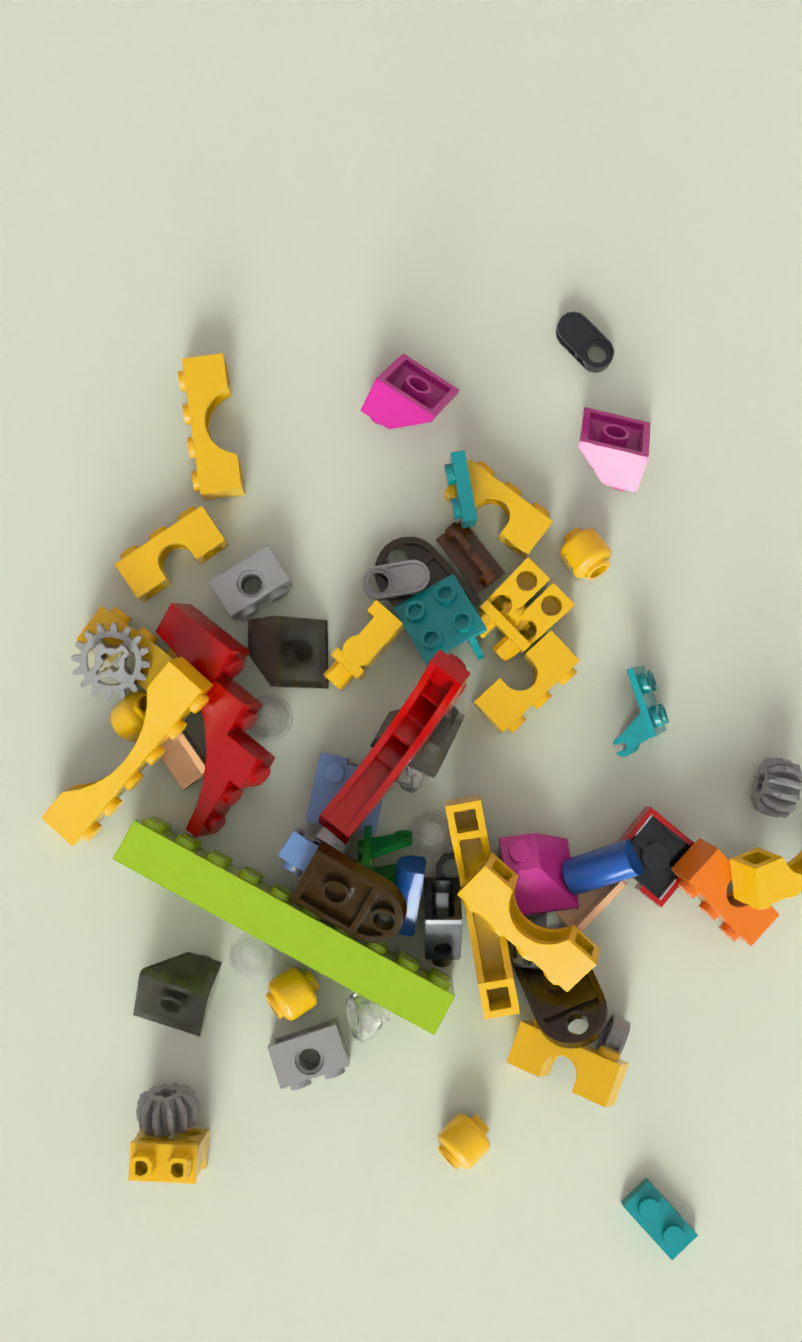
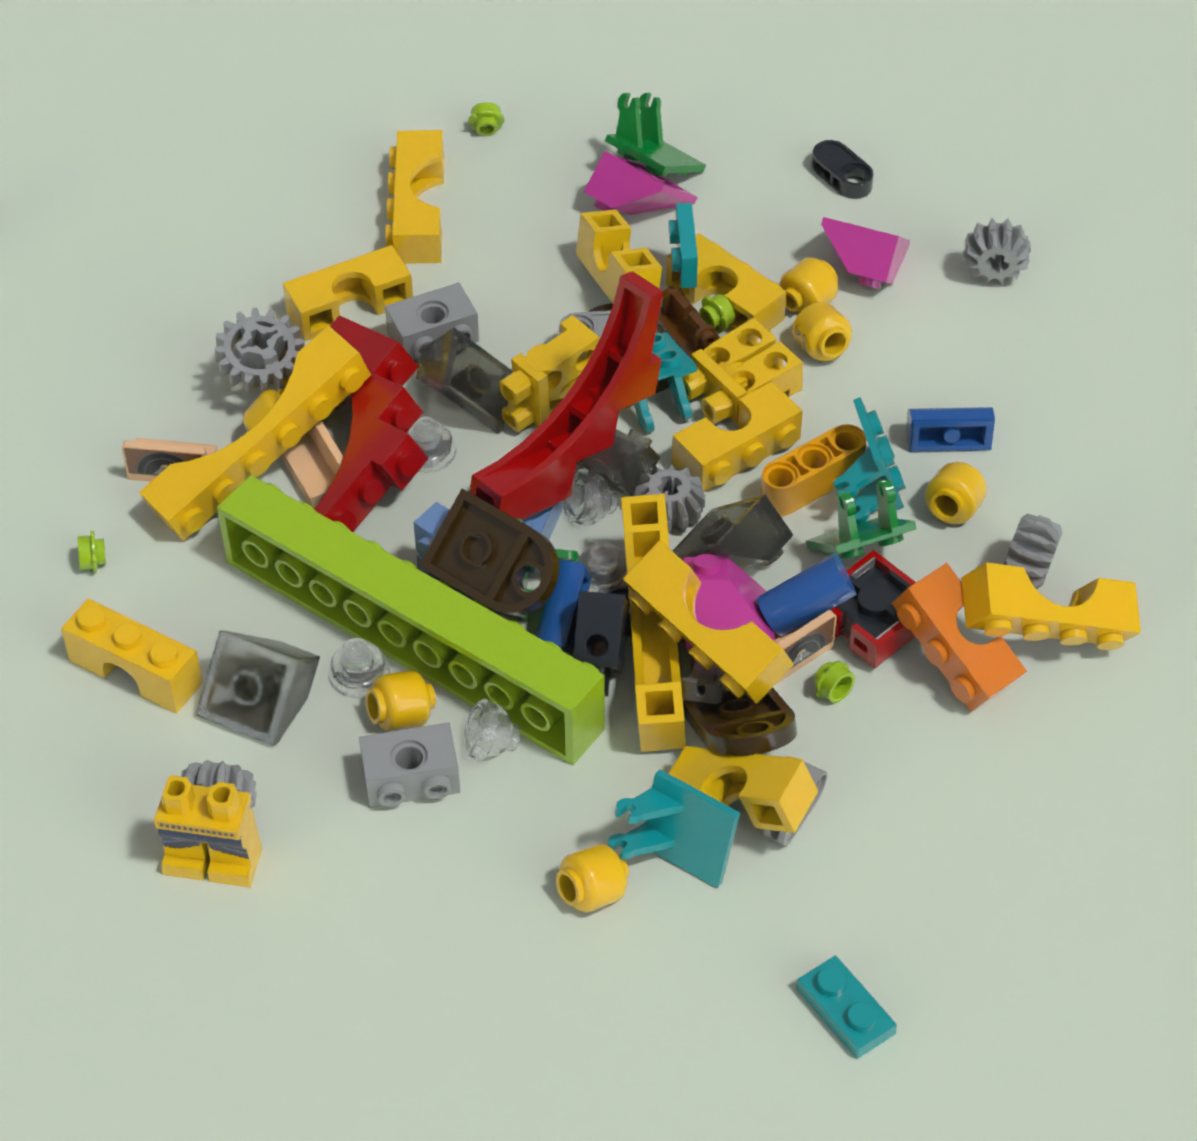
camera: 10 degrees right, 35 degrees down
none -> yellow arch [61,598,203,714]
none -> lime plate [77,531,106,573]
none -> panel [122,438,218,482]
none -> lime plate [468,102,505,136]
none -> yellow arch [576,209,662,304]
none -> green plate [605,93,706,177]
none -> teal plate [607,769,740,888]
none -> light grey gear [633,463,706,535]
none -> clear smoke slope [672,494,793,568]
none -> lime plate [699,294,735,333]
none -> light orange beam [760,424,867,517]
none -> yellow head [779,258,838,313]
none -> green plate [805,480,917,559]
none -> lime plate [814,660,855,703]
none -> blue brick [906,407,995,452]
none -> yellow head [925,461,987,525]
none -> light grey gear [963,217,1031,285]

